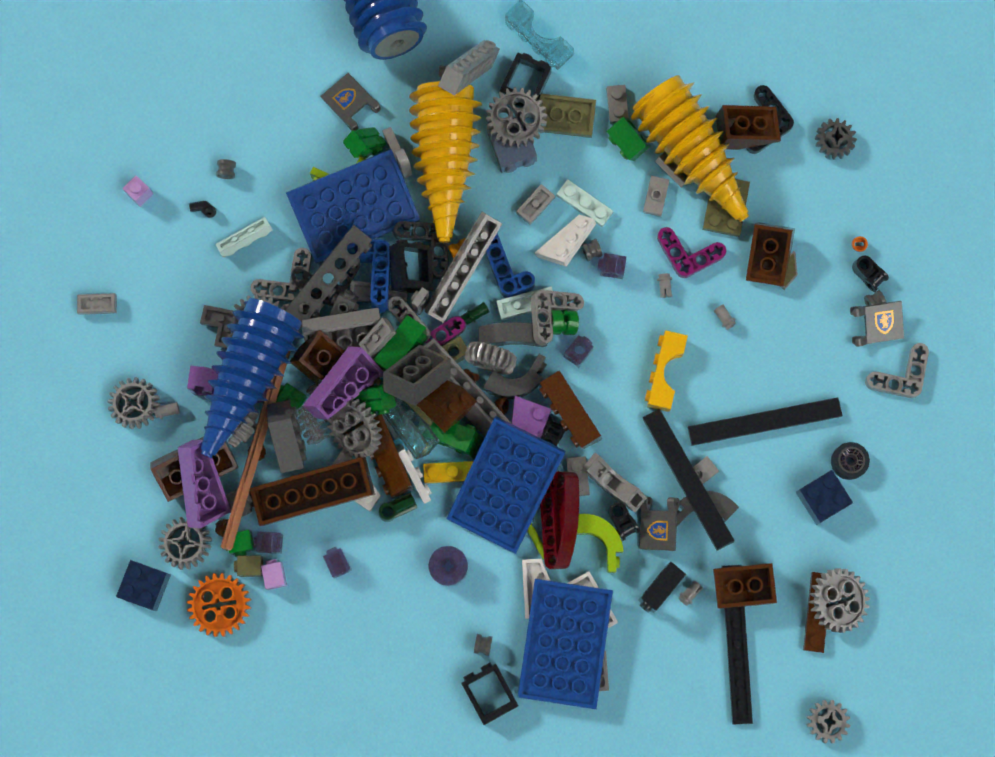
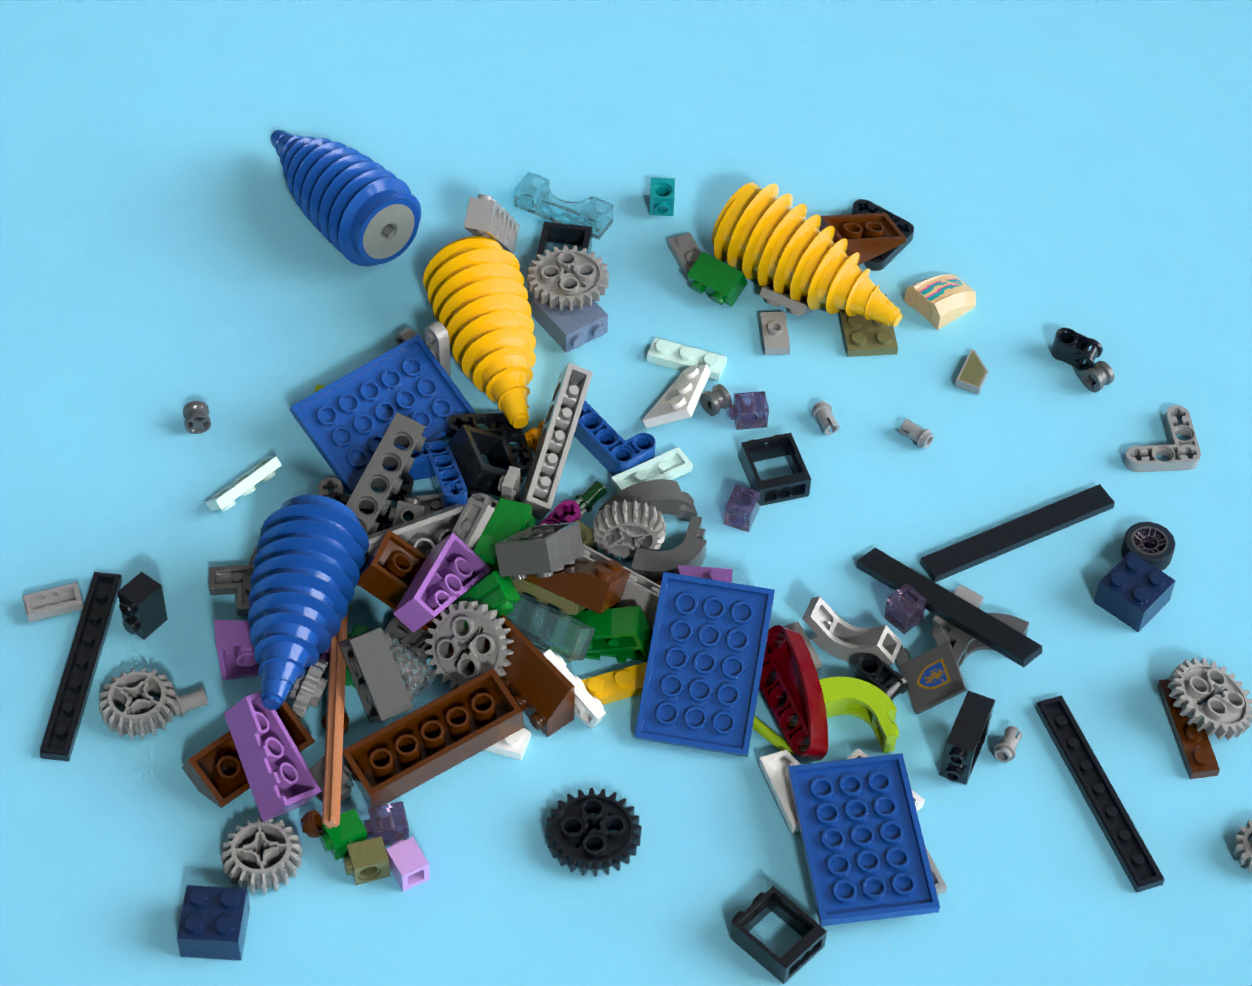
camera: 20 degrees left, 30 degrees down
lavender brick [123,176,153,207] -> none
orange gear [187,573,252,637] -> none
black arm [189,201,216,218] -> none
dark grey flag [320,73,381,131] -> none
clear purple brick [323,547,352,579] -> none
green brick [343,127,386,159] -> none
dark green piece [379,493,418,522] -> none
clear purple brick [428,546,468,587] -> none
dark grey wheel [474,634,493,656] -> none
light grey plate [516,184,555,225] -> none
light grey beam [531,290,584,346] -> none
reddish brown slope [539,370,602,450] -> none
olive plate [540,94,596,138] -> none
green wheel [545,310,579,335] -> none
yellow arch [644,330,688,412] -> none
magenta beam [657,227,726,278] -> none
reddish brown slope [713,563,777,609] -> none
reddish brown slope [746,223,795,286] -> none
dark grey gear [815,118,857,160] -> none
flag [850,301,904,347] -> none
orange hinge [852,236,868,252] -> none
none -> black tile [39,572,122,761]
none -> black brick [117,571,168,640]
none -> black gear [546,788,641,877]
none -> teal brick [649,178,675,216]
none -> black window [740,433,811,506]
none -> clear purple brick [884,583,927,634]
none -> tan slope [904,274,976,330]

